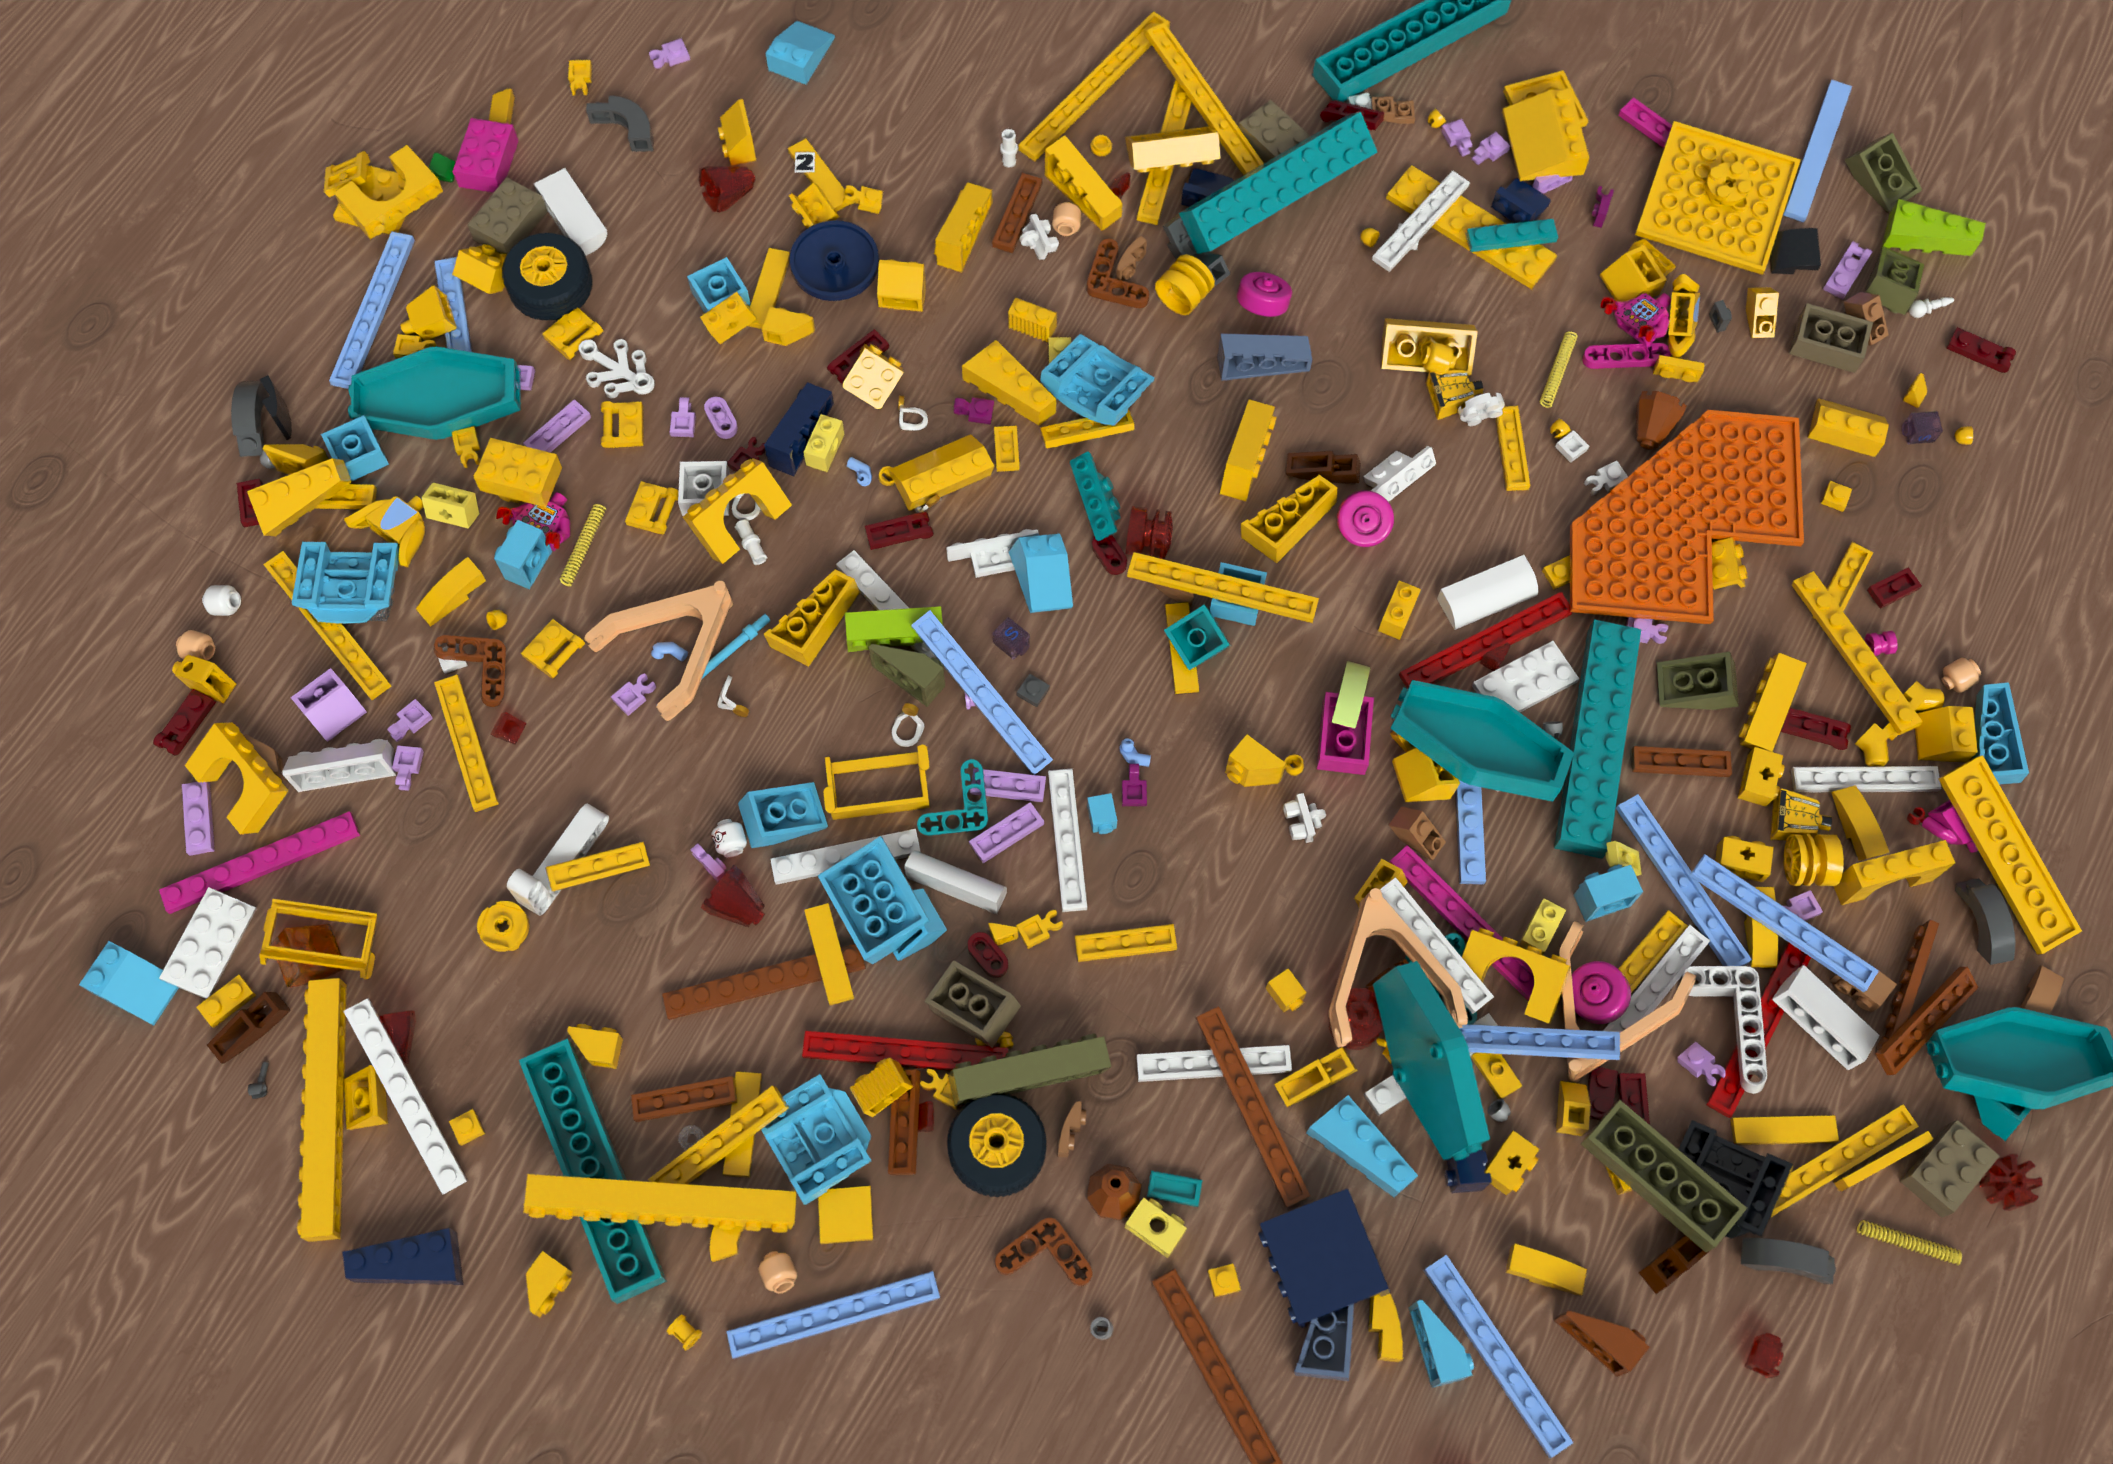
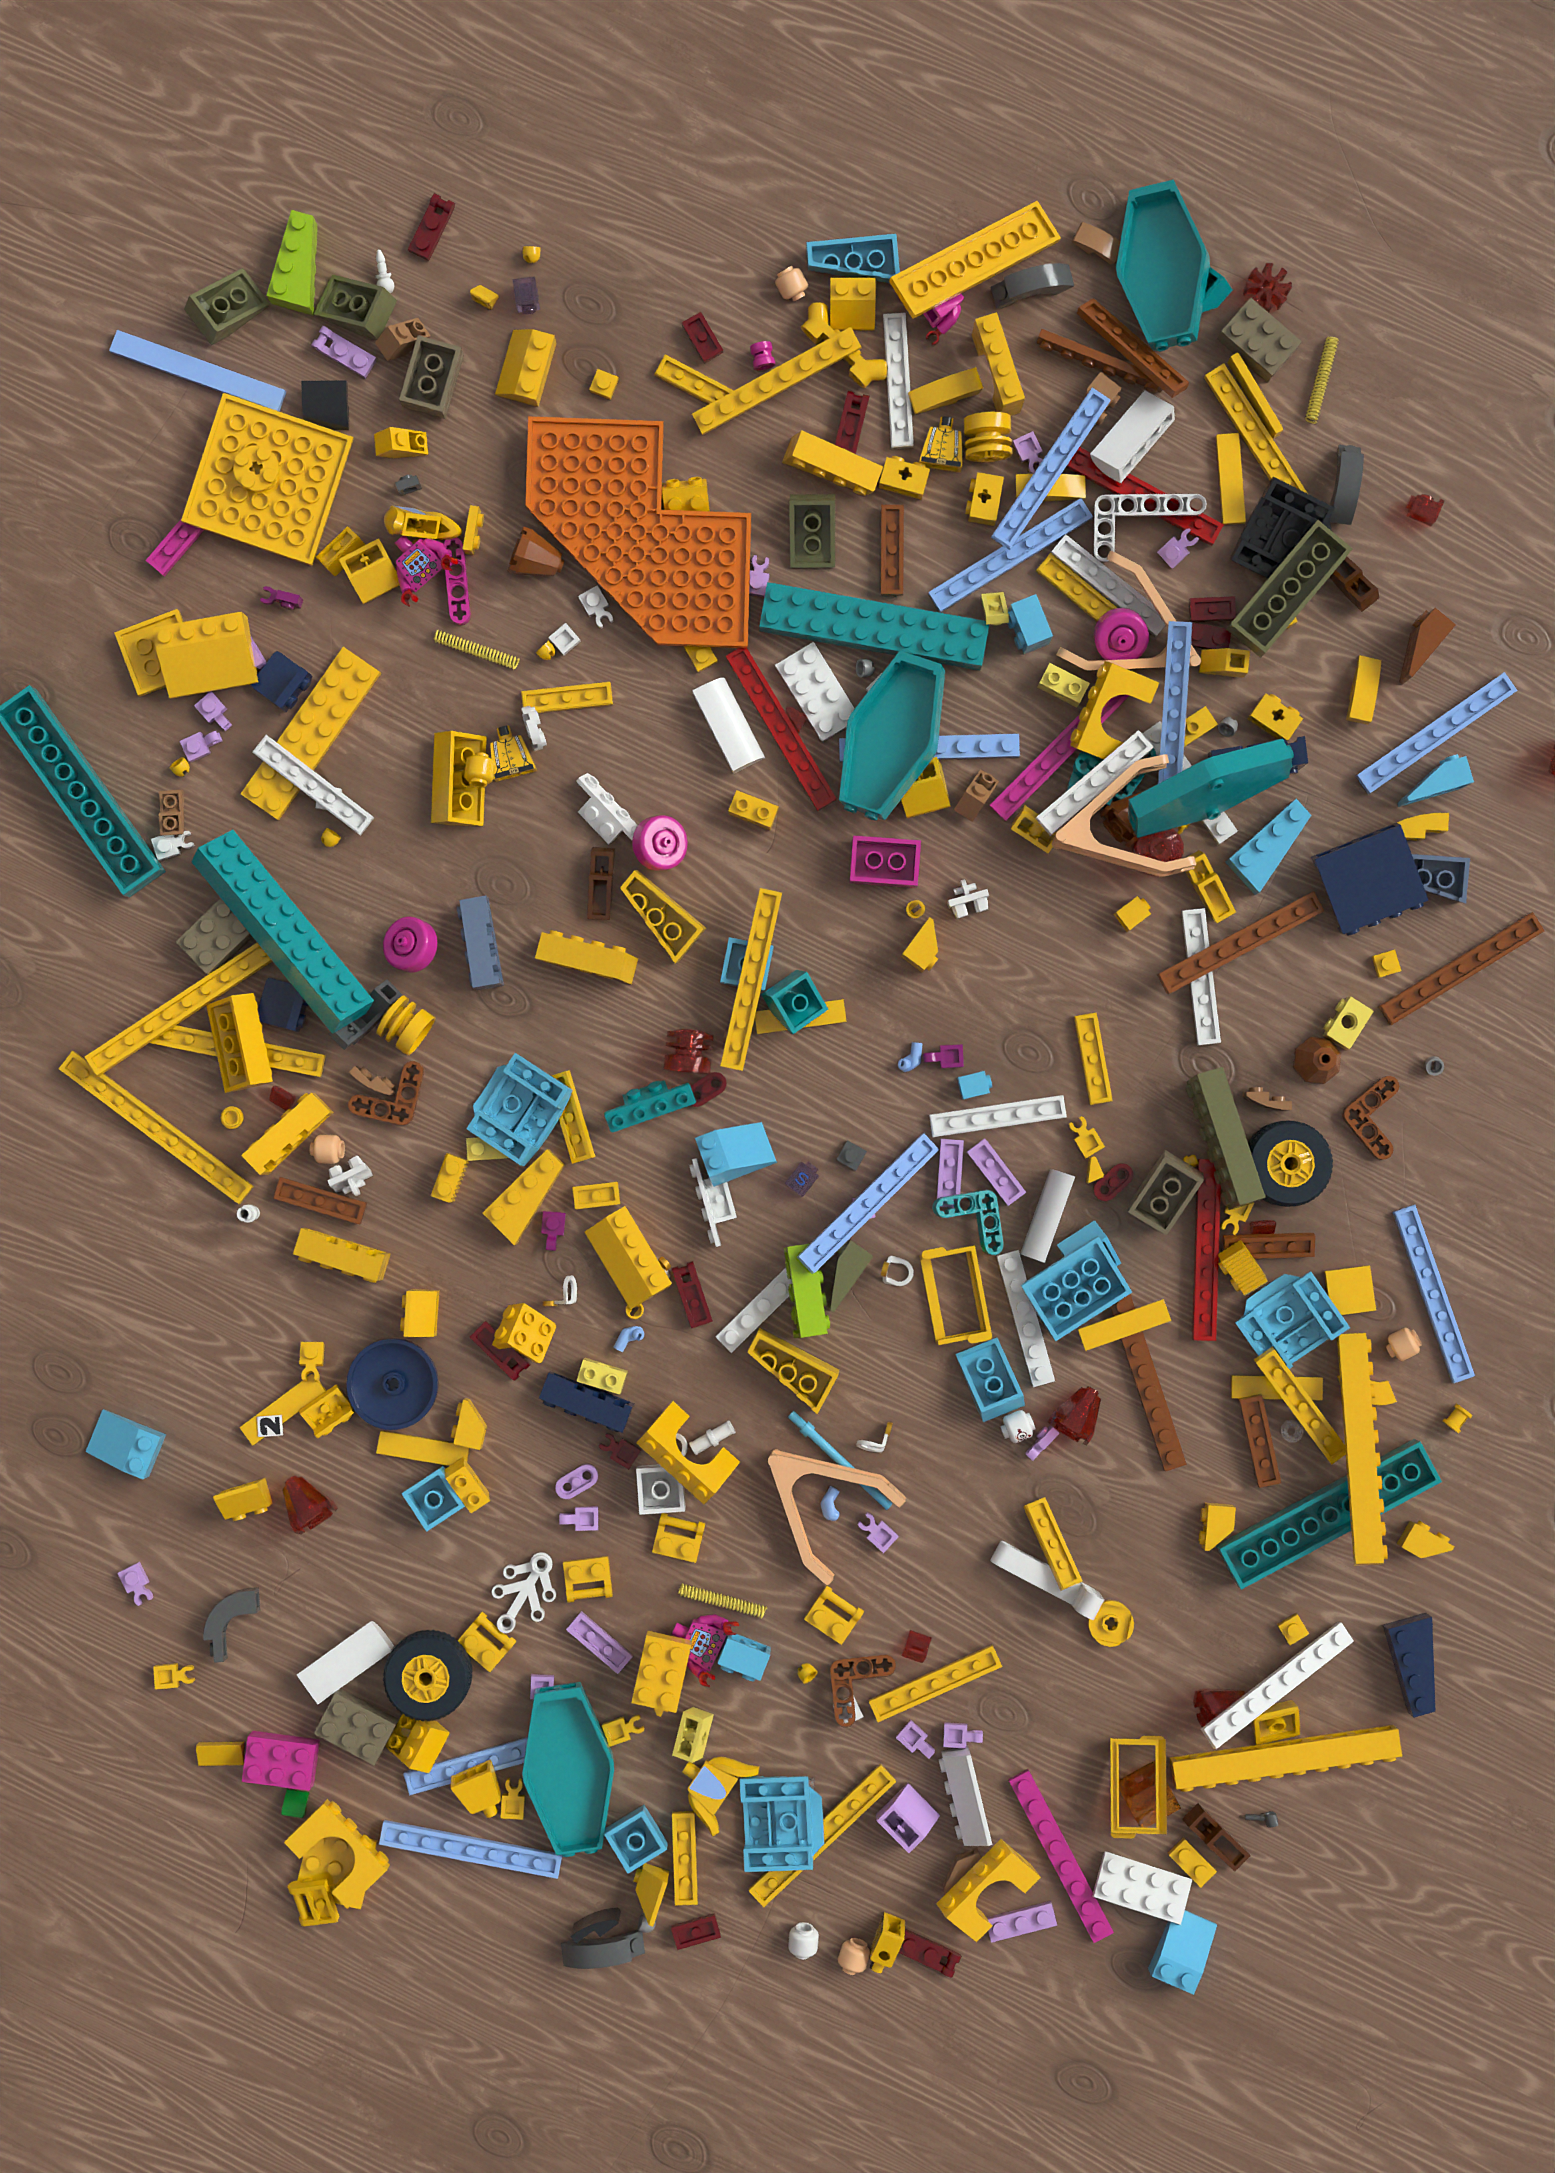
camera: 90 degrees left, 20 degrees up
yellow wedge [247,458,352,536] -> none
yellow slope [416,557,486,627] -> none
teal tile [1147,1170,1202,1207] -> none
dark red plate [1320,100,1384,131] -> none
yellowish green slope [1332,661,1370,729] -> none
teal plate [1466,219,1558,252] -> none

